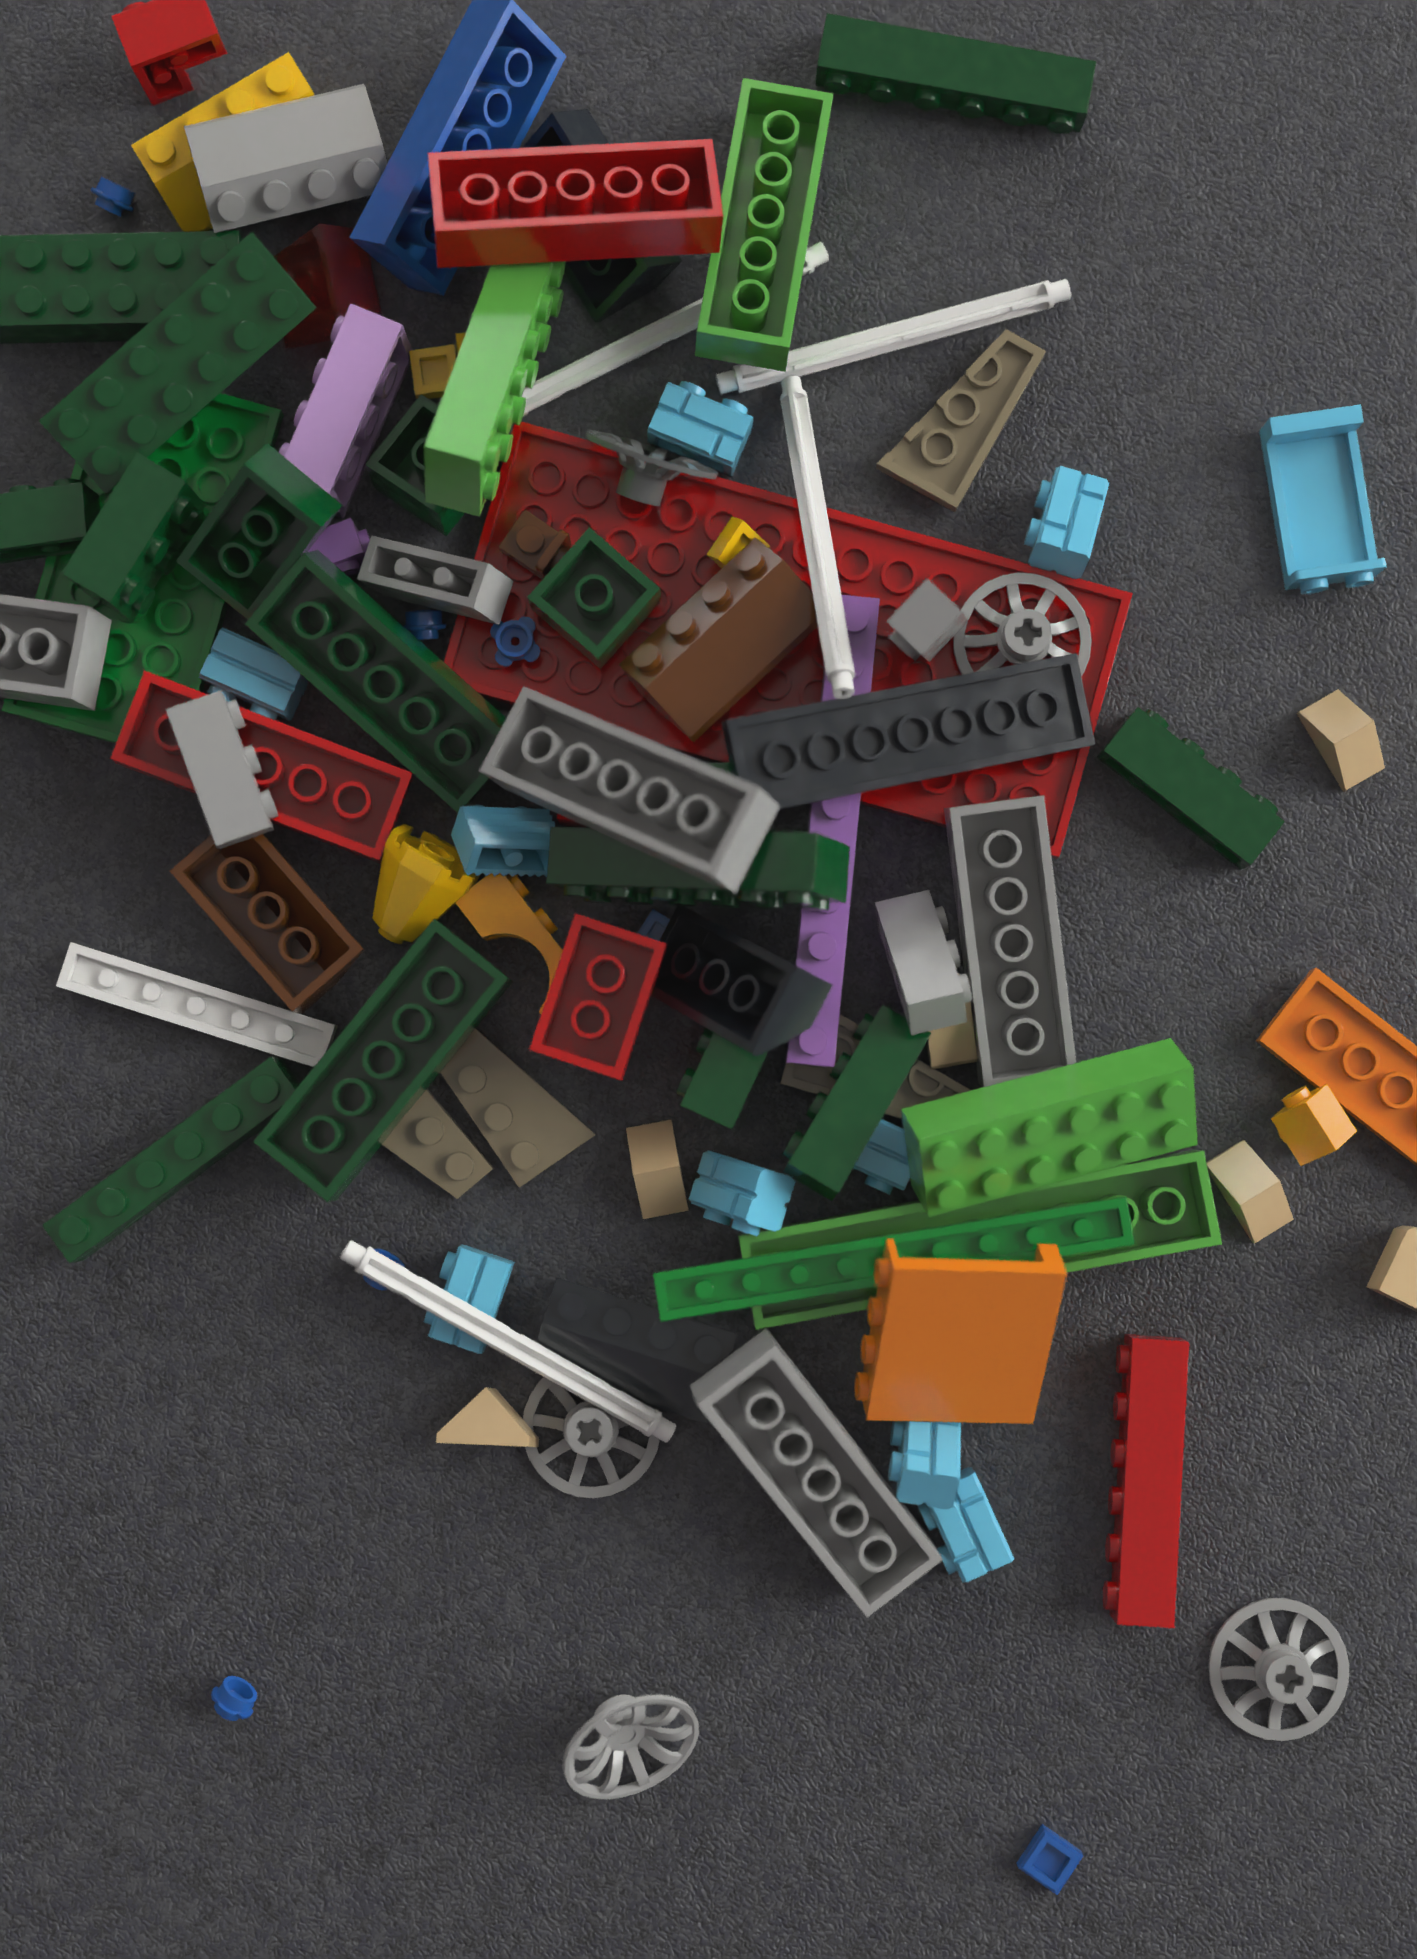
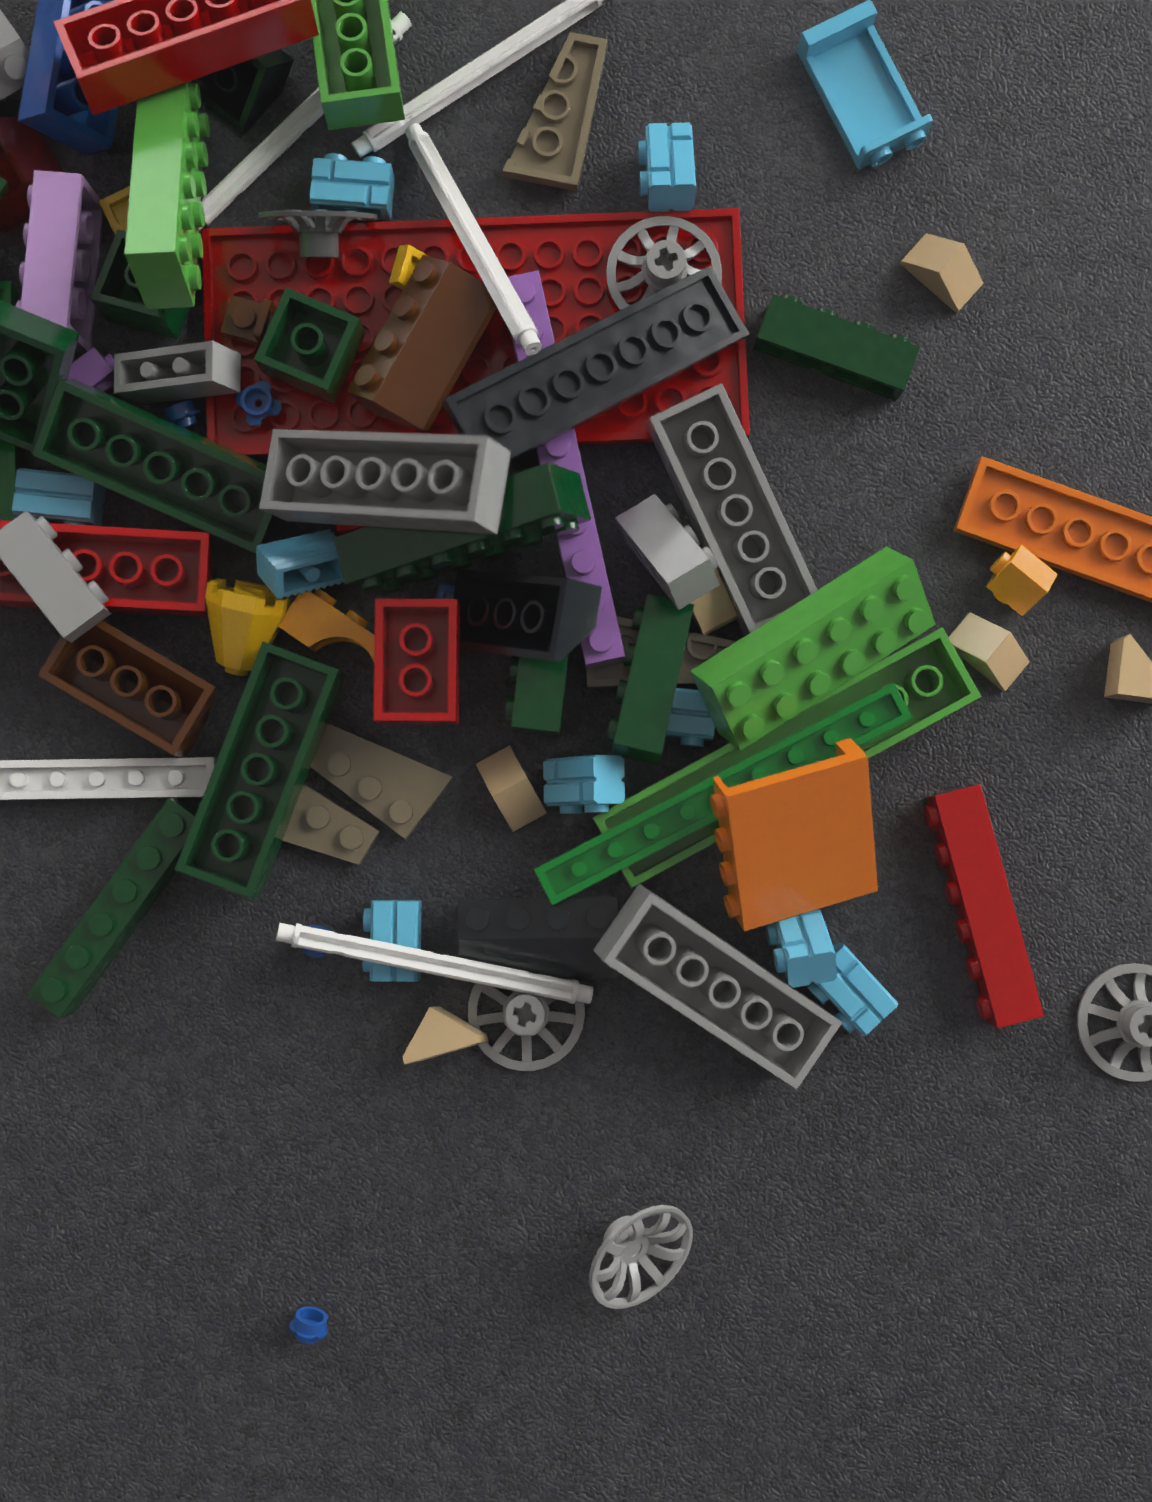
camera: 20 degrees left, 0 degrees up
light grey brick [887,578,968,662] -> none
blue tile [1016,1824,1084,1895] -> none

